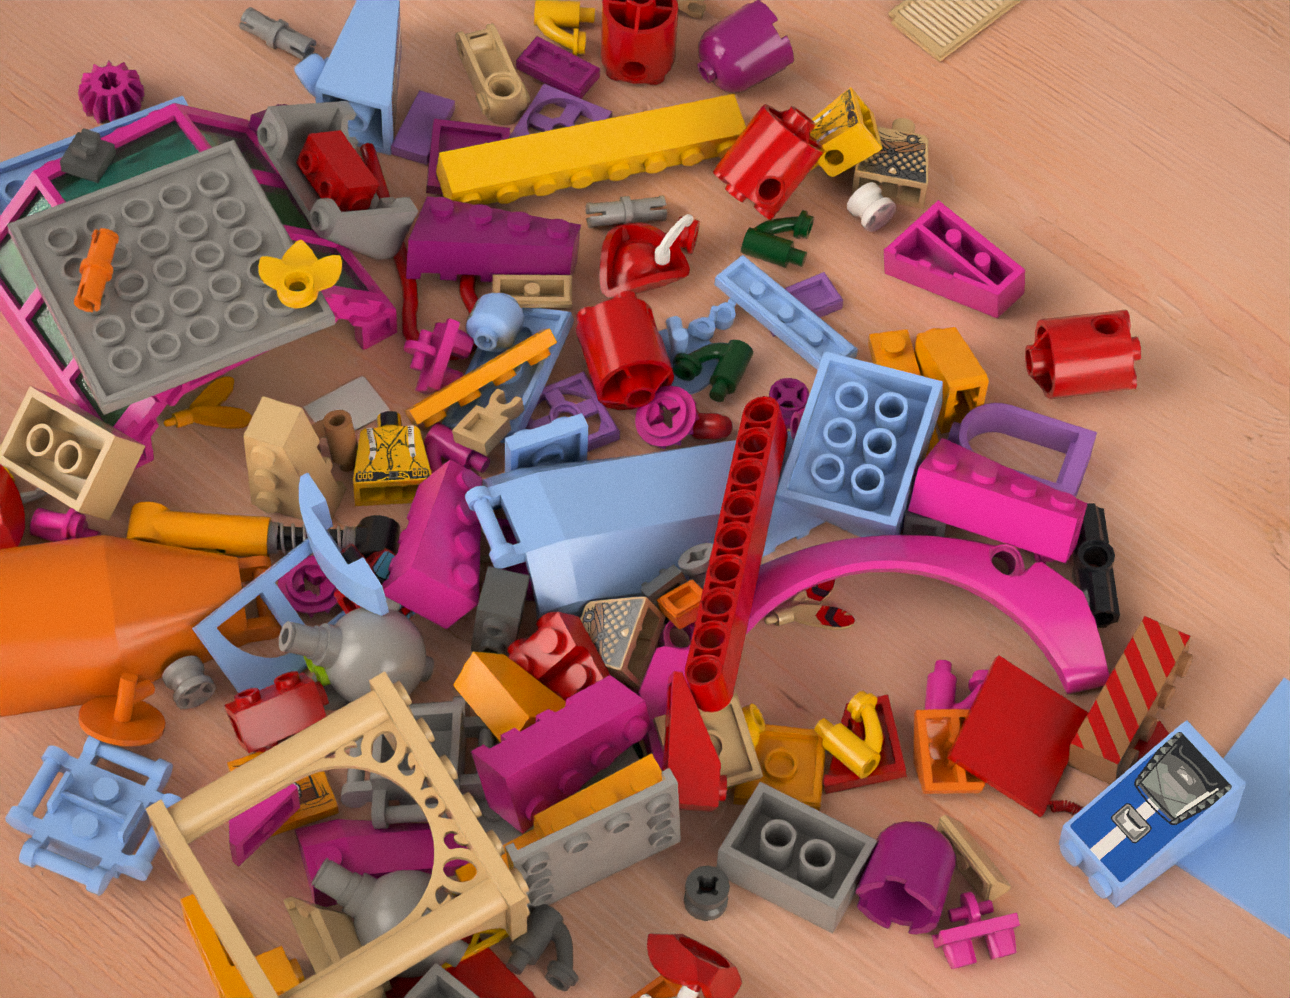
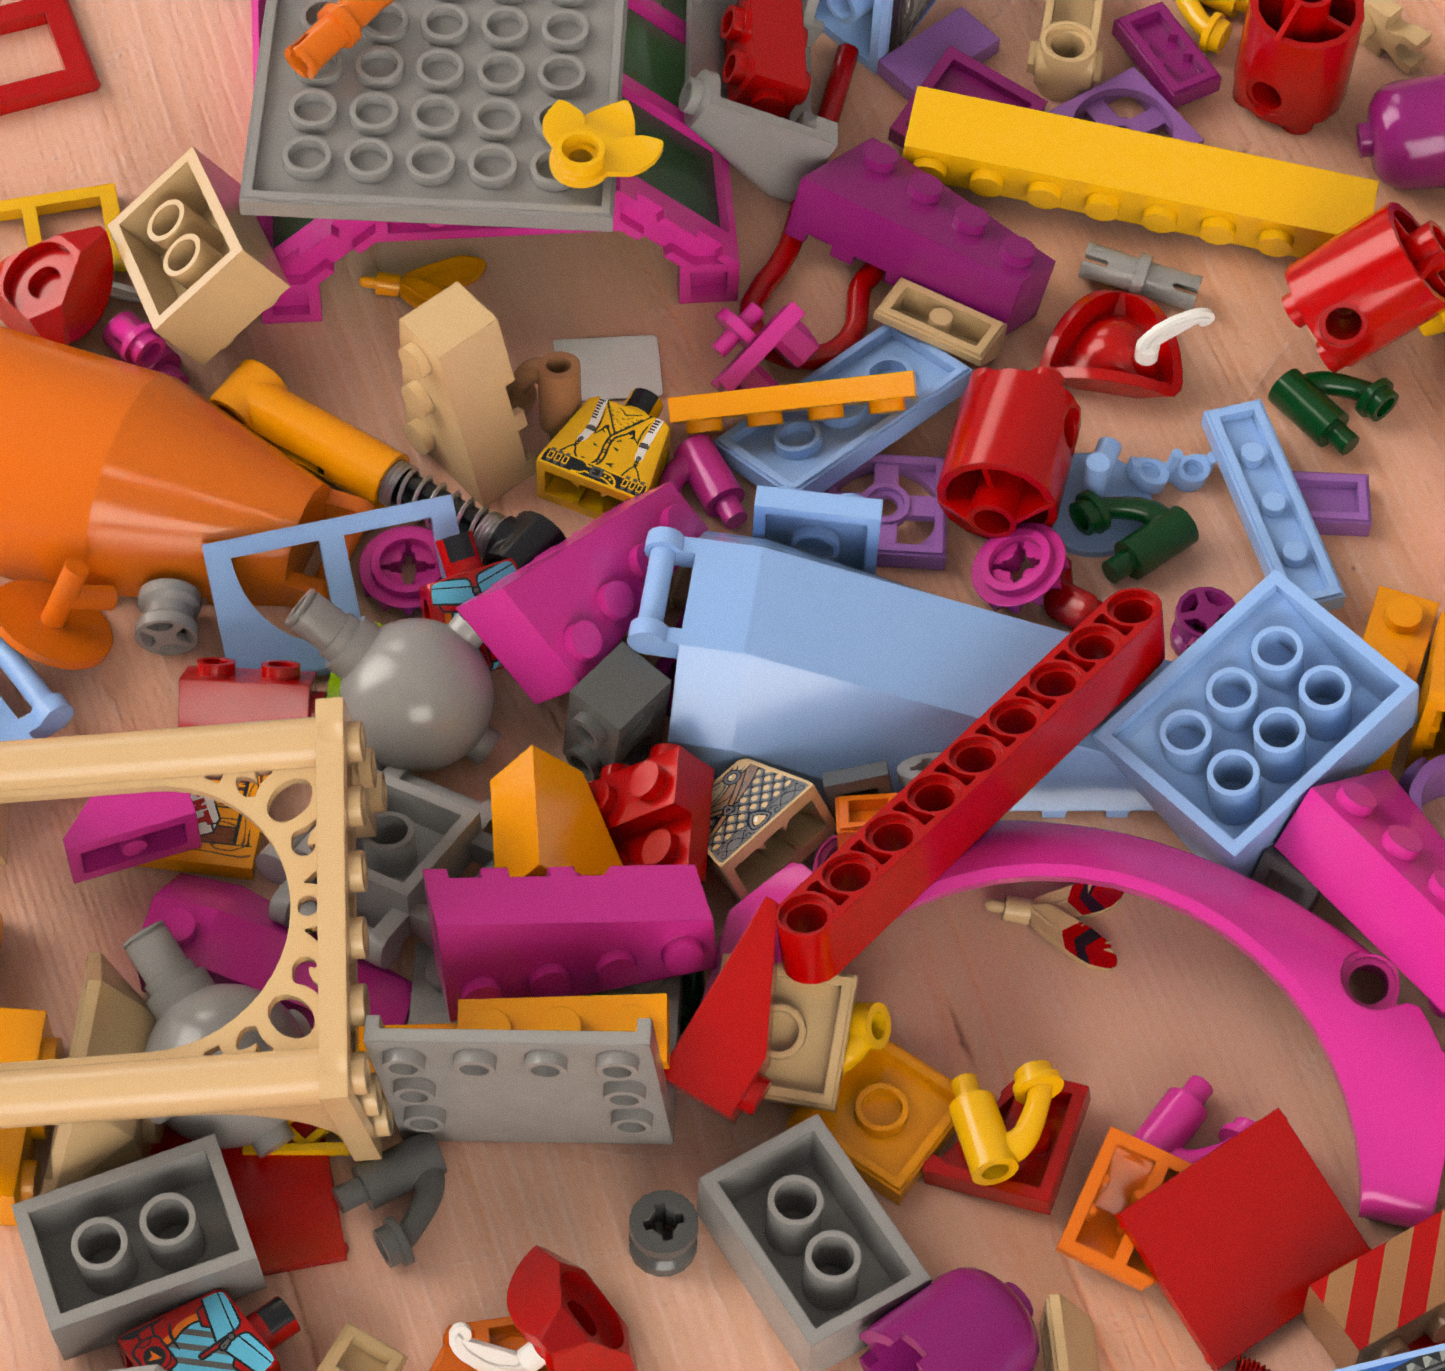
camera: 30 degrees right, 0 degrees up
light blue slope [299,473,389,616] -> none
tan plate [452,388,525,456] -> none
light blue head [466,293,524,352] -> none
red bush [674,216,700,255] -> none

